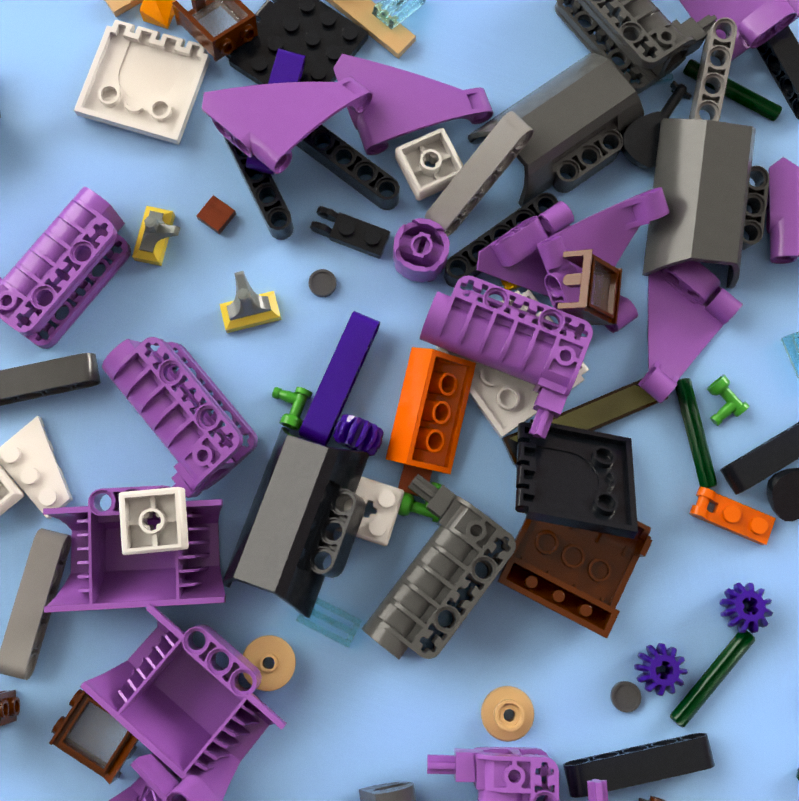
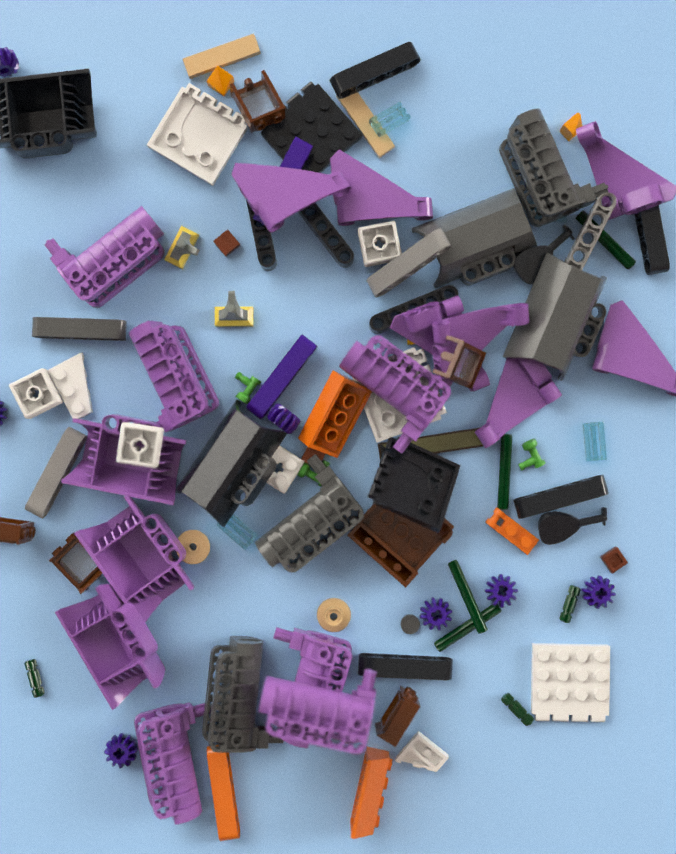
camera: 20 degrees right, 10 degrees up
dark grey piece [309,269,336,297] -> none
black hinge [310,206,390,259] -> none
medium lavender brick [393,218,450,282] -> none
none -> dark green axle [448,560,488,634]

